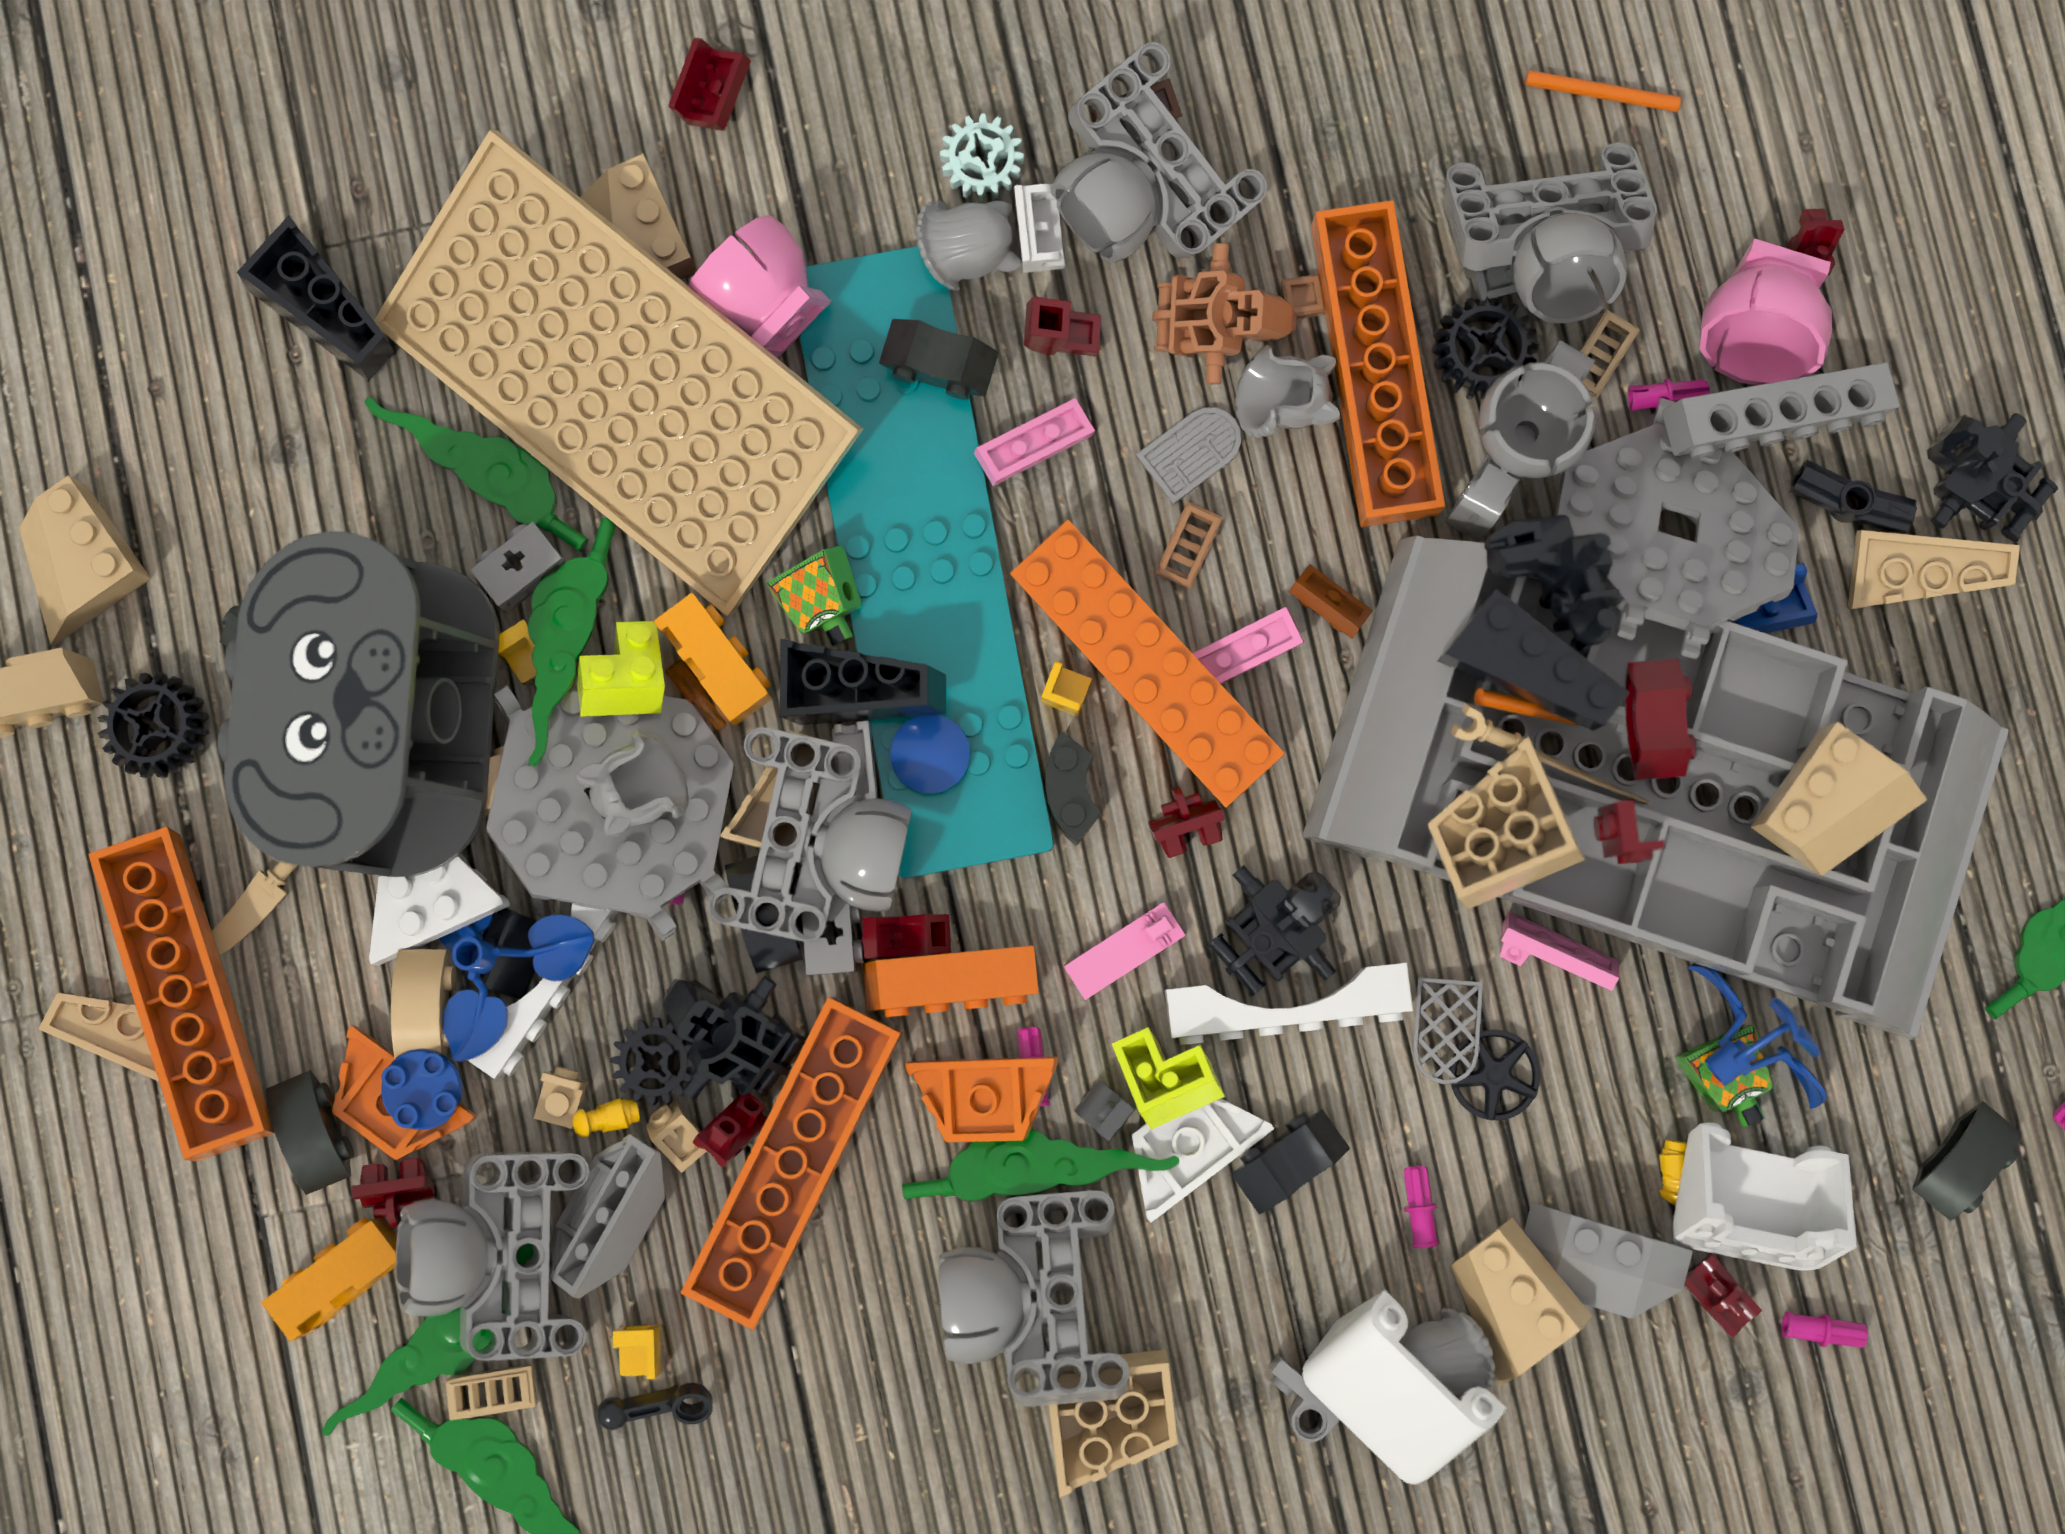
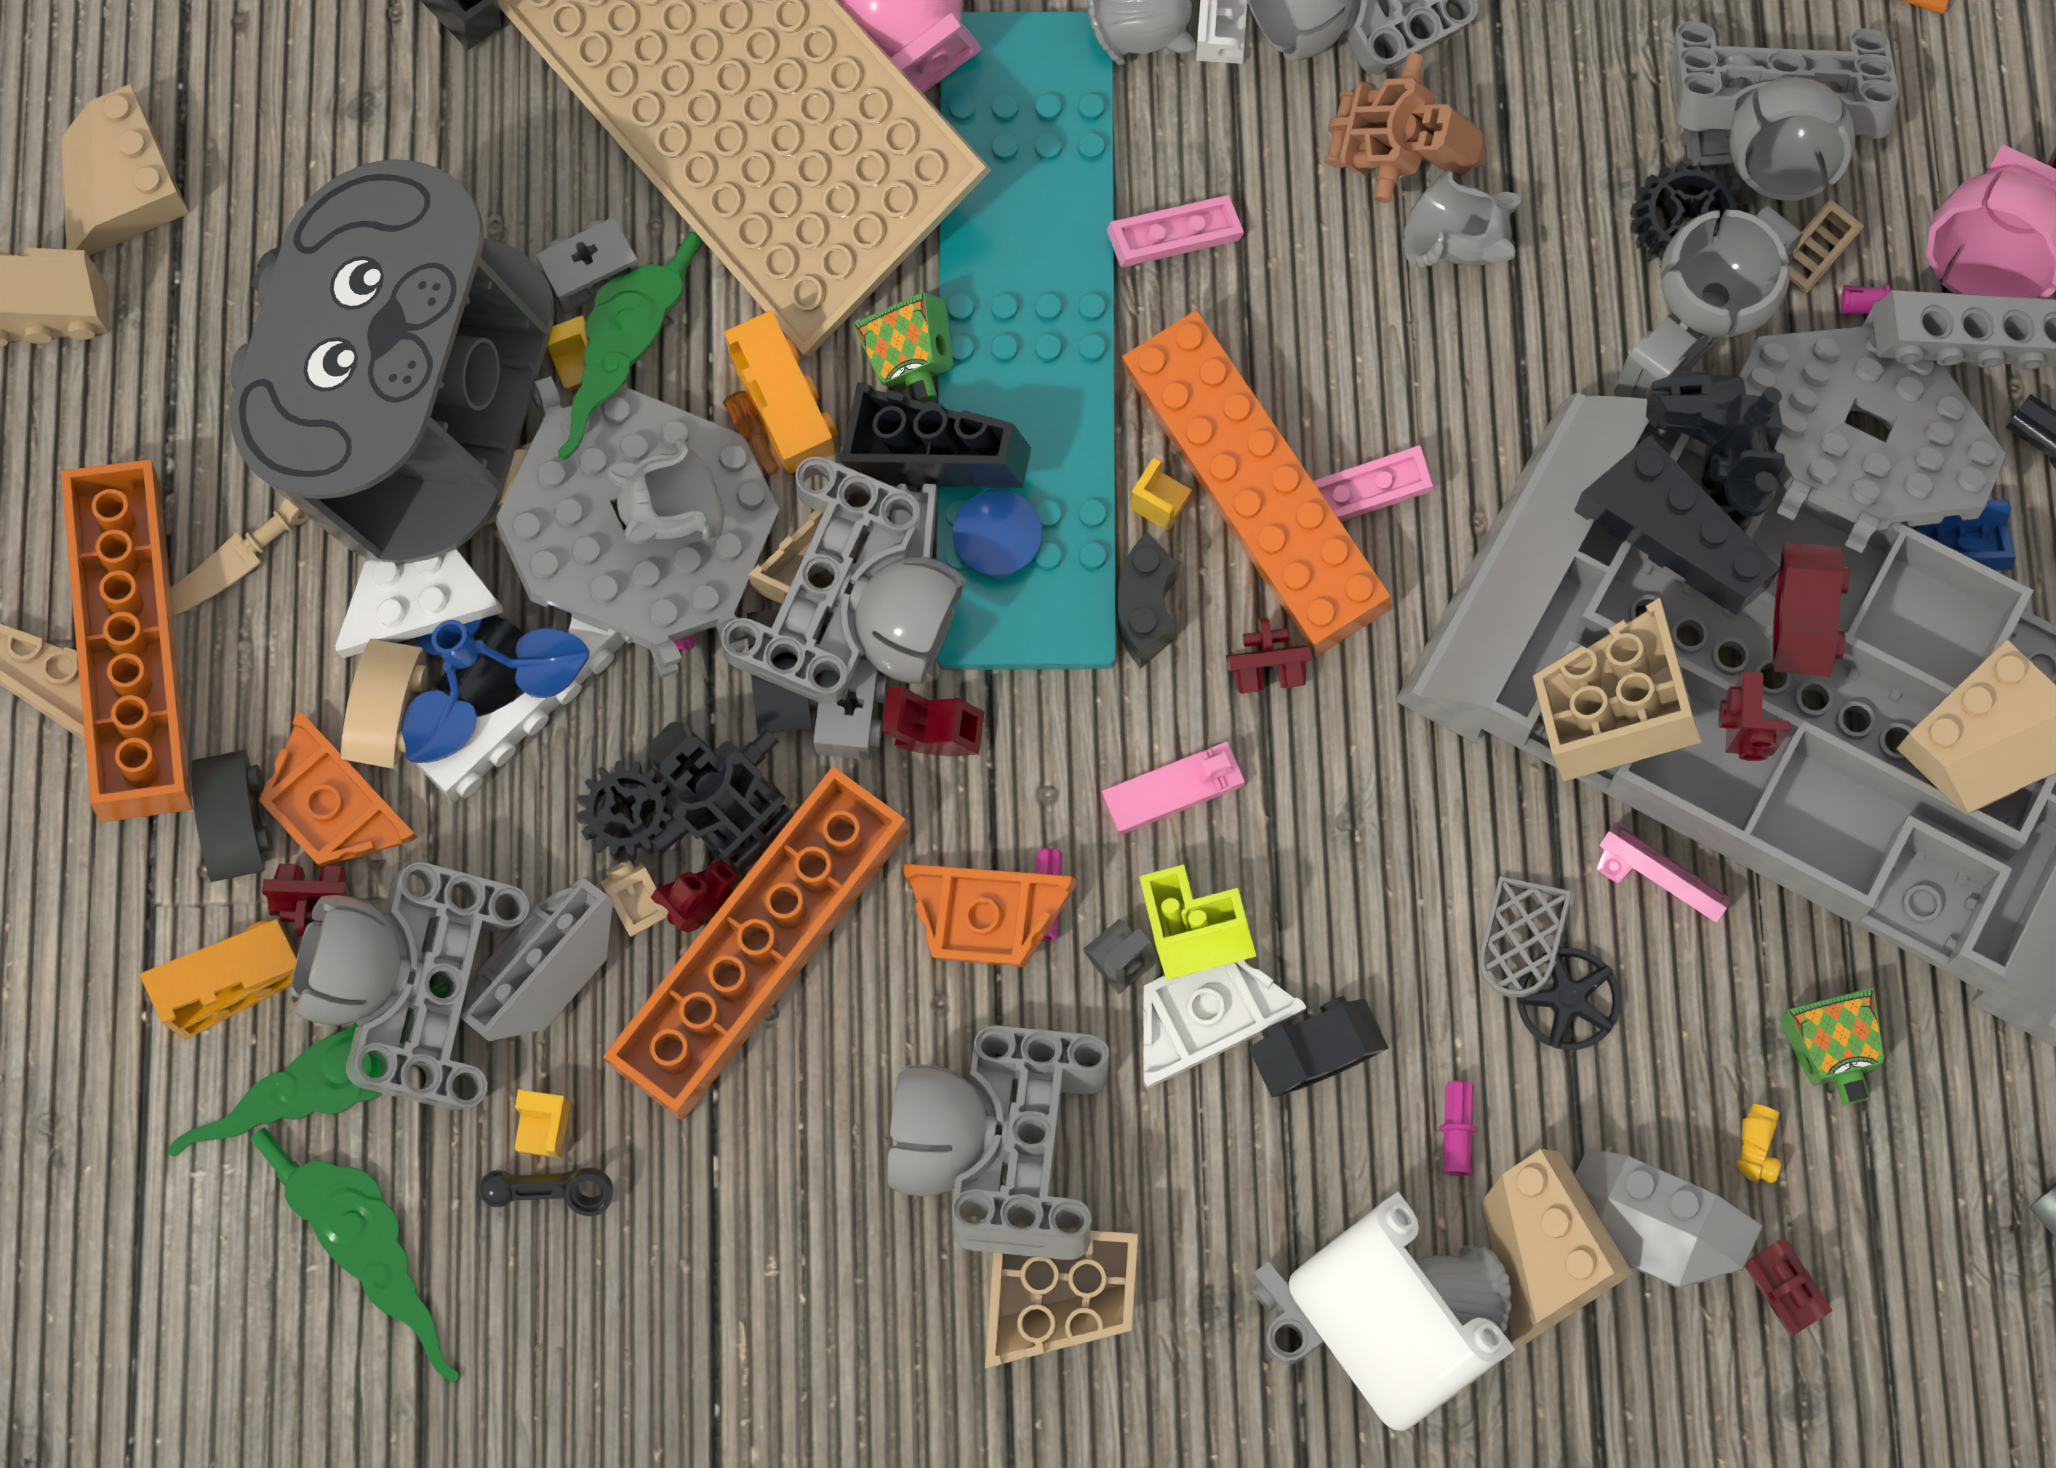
camera: 10 degrees right, 10 degrees down
black gear [97,672,210,779] -> none
green piece [365,398,589,552] -> none
blue dish [381,1049,462,1130] -> none
tan slope [446,1365,537,1420] -> none
tan bracket [533,1066,588,1129] -> none
yellow arm [572,1097,640,1138] -> none
neon yellow brick [577,621,665,717] -> none
orange wedge [862,945,1039,1017] -> none
pearl dark grey brick [879,319,999,400] -> none
green piece [902,1130,1180,1202] -> none
dark red brick [1024,296,1101,357] -> none
light grey window [1136,407,1241,505] -> none
medium nougat slope [1155,500,1223,589] -> none
white arch [1164,963,1413,1045] -> none
black piece [1206,865,1341,997] -> none
medium nougat tile [1280,274,1325,319] -> none
dark orange plate [1288,564,1373,639] -> none
orange brick [1311,200,1445,528] -> none
tan sword [1450,703,1650,804] -> none
orange bar [1474,689,1578,726] -> none
white windscreen [1672,1122,1857,1270] -> none
blue plant [1688,963,1827,1109] -> none
dark pink axle [1782,1312,1868,1348] -> none

